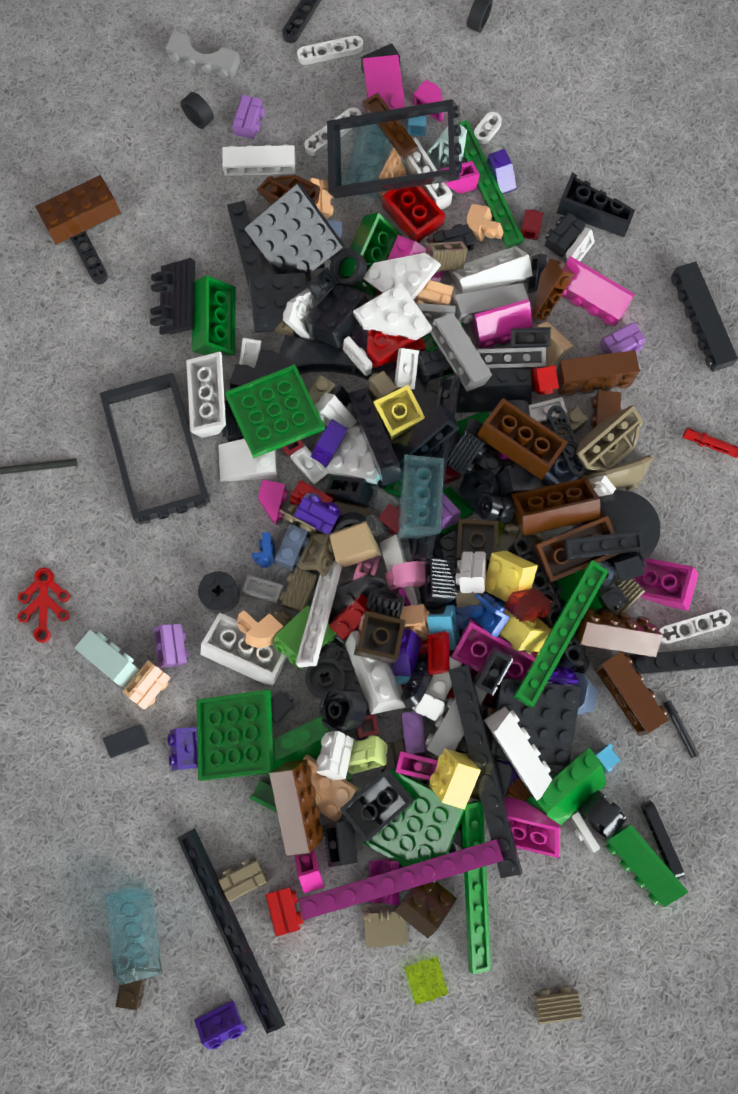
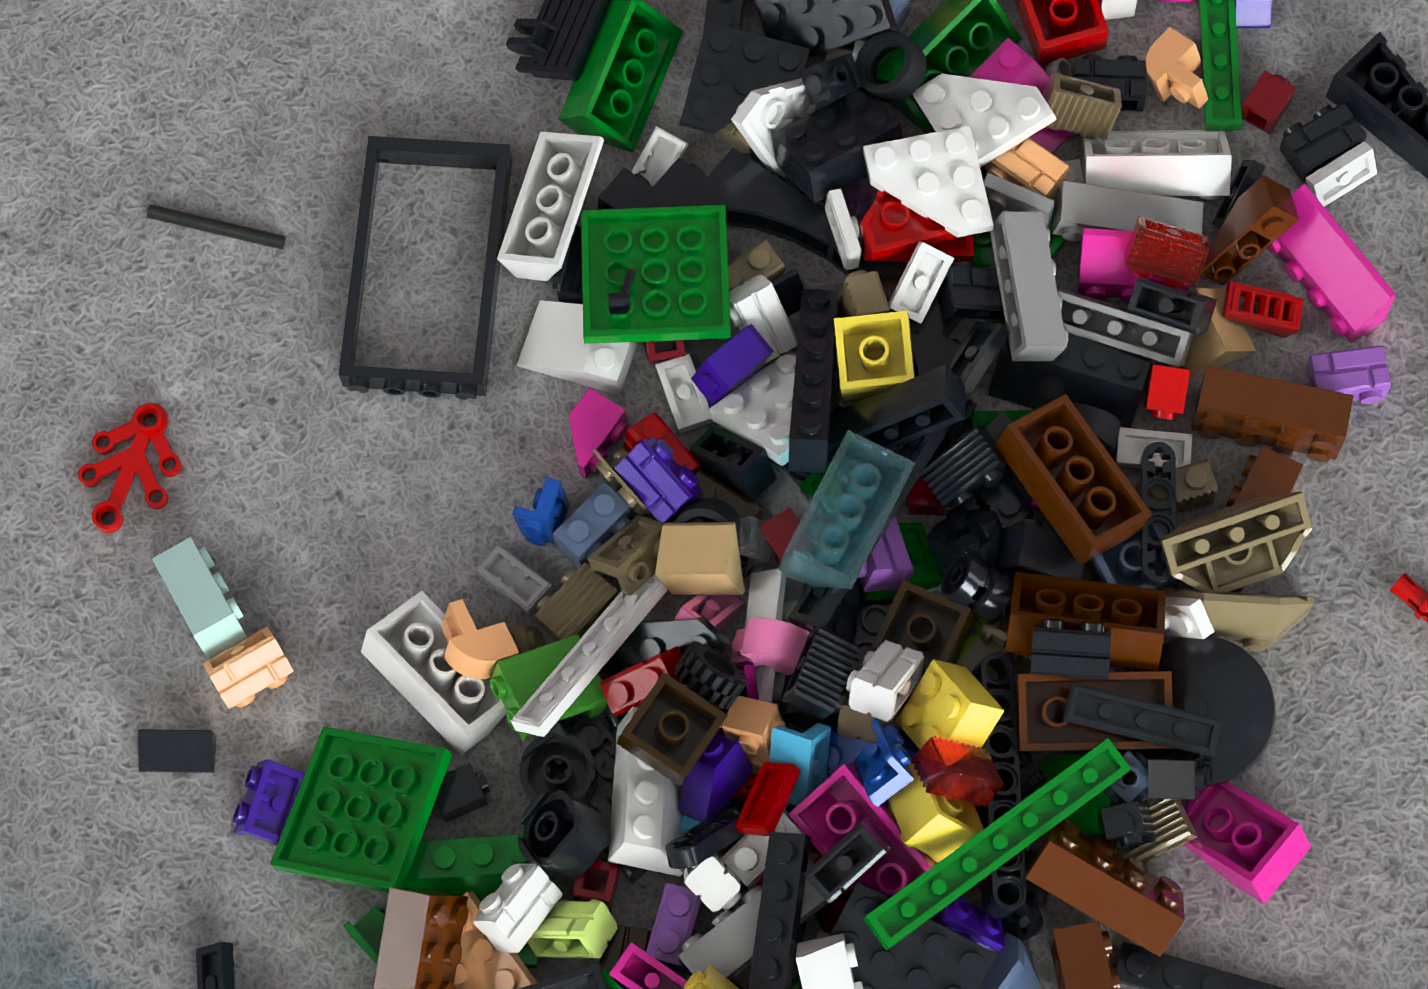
camera: 30 degrees right, 5 degrees down
medium lavender brick [153,624,188,668] -> none
black brick [198,571,240,614] -> none
white beam [659,609,731,645] -> none
none -> black hand [609,269,636,315]
none -> black brick [1031,619,1112,680]
none -> clear red brick [1124,216,1210,288]
none -> red slope [1222,281,1304,338]

